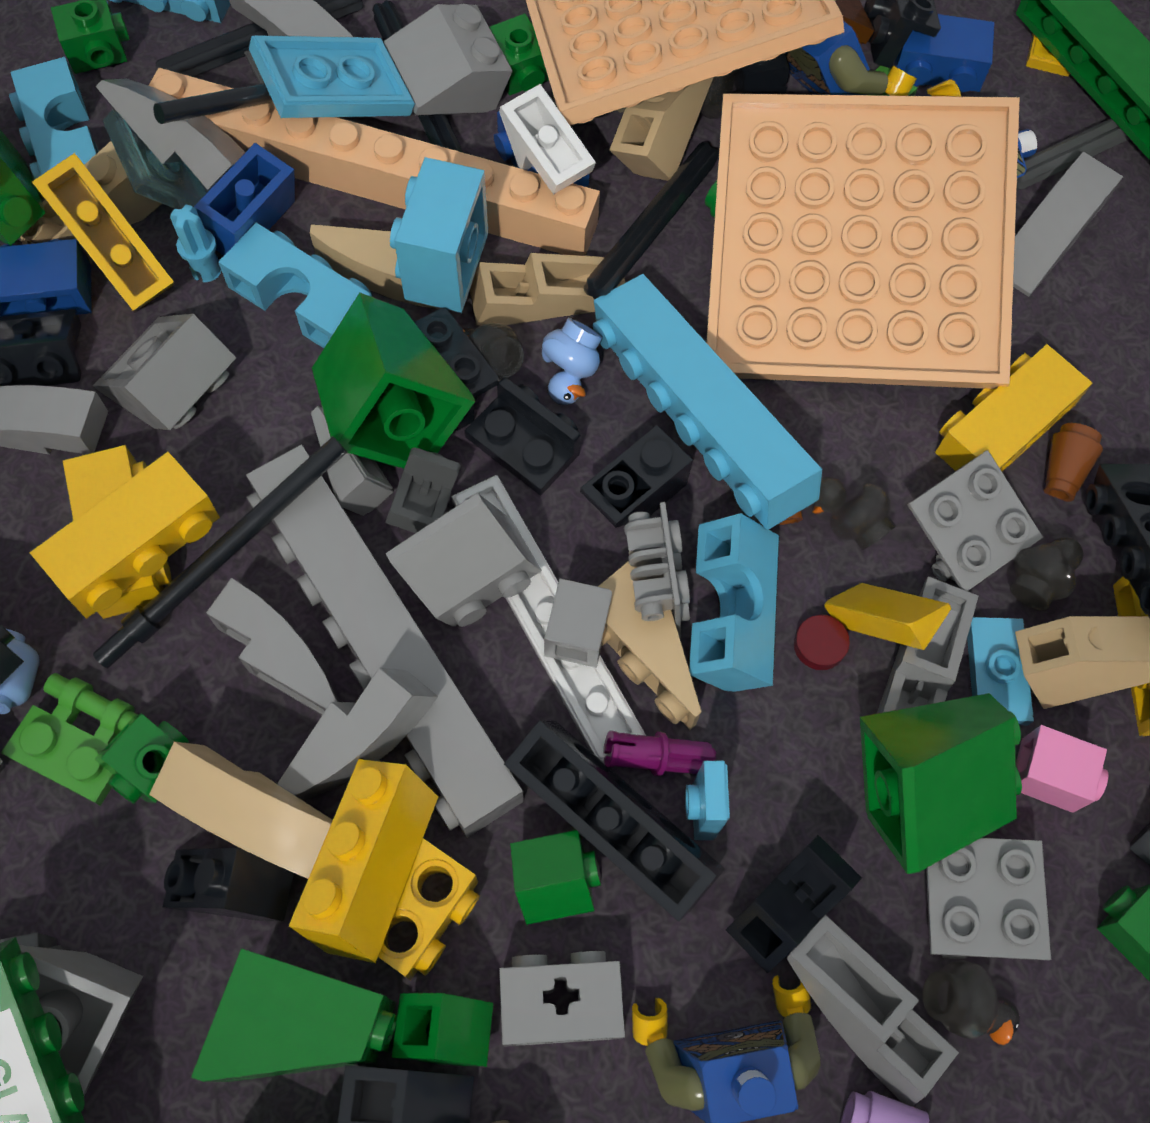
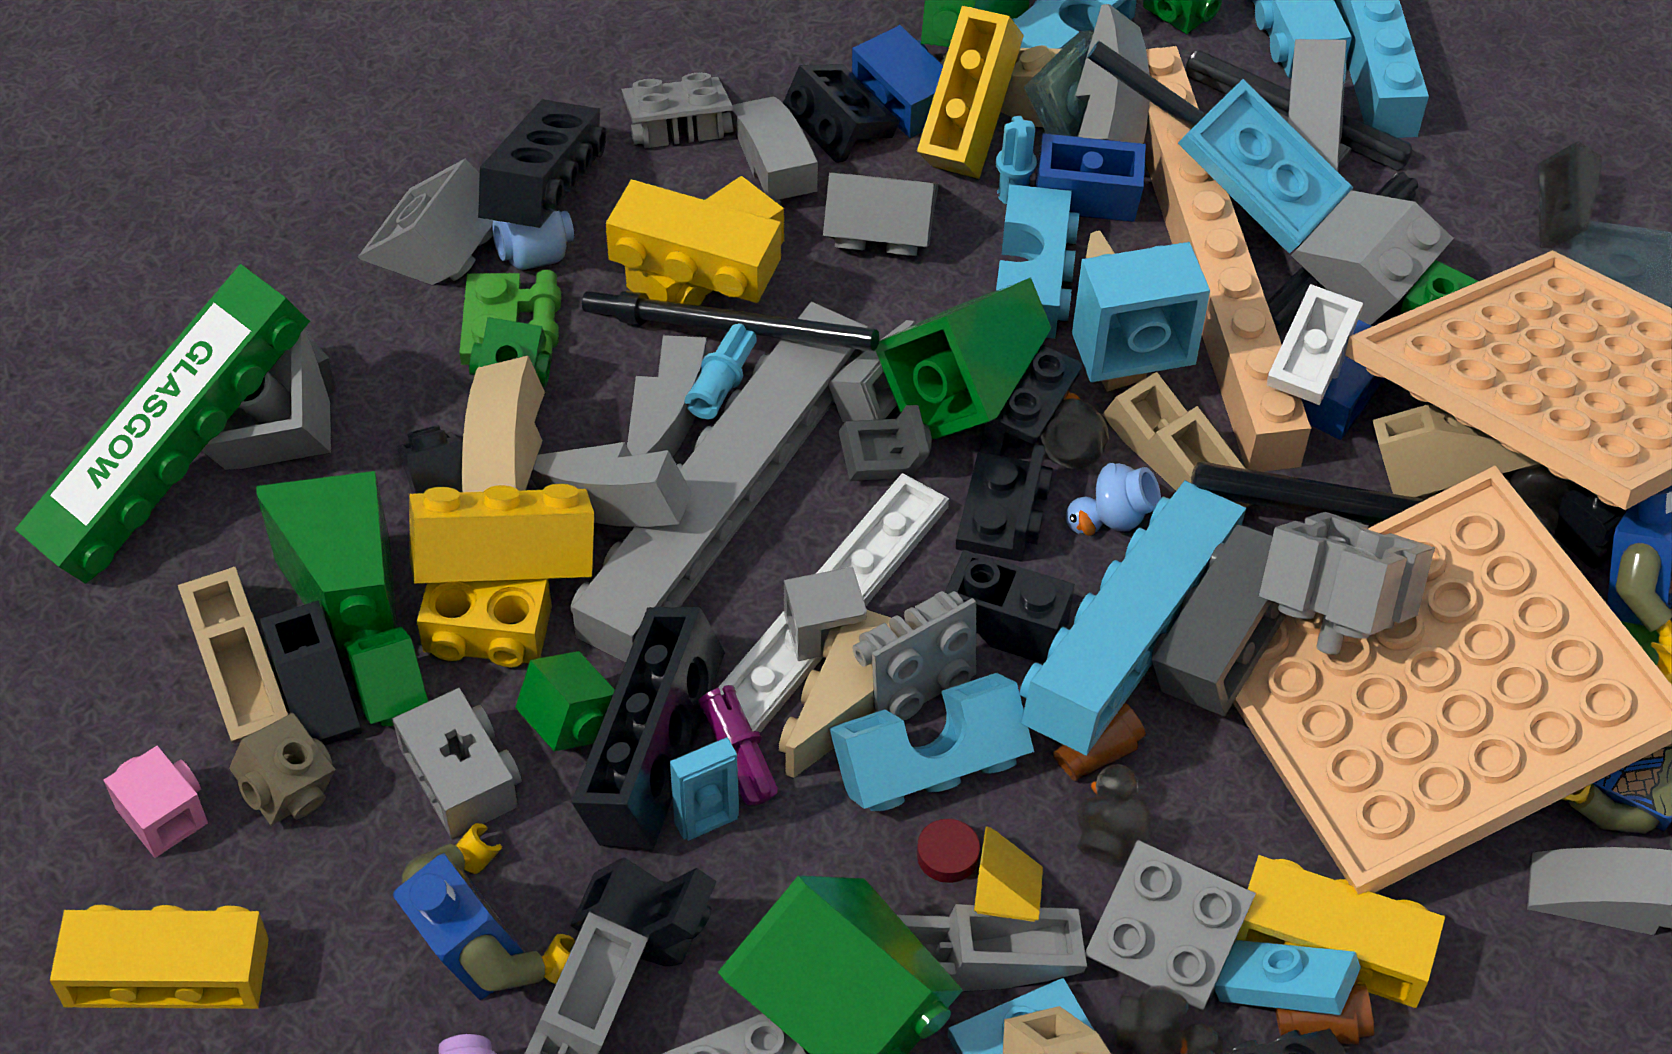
camera: 65 degrees right, 15 degrees down
light grey slope [385,492,542,627] -> none
none -> medium azure axle [684,323,757,419]
none -> dark grey brick [1152,524,1286,717]
none -> medium azure plate [1214,940,1361,1015]
none -> light grey brick [1259,512,1435,655]

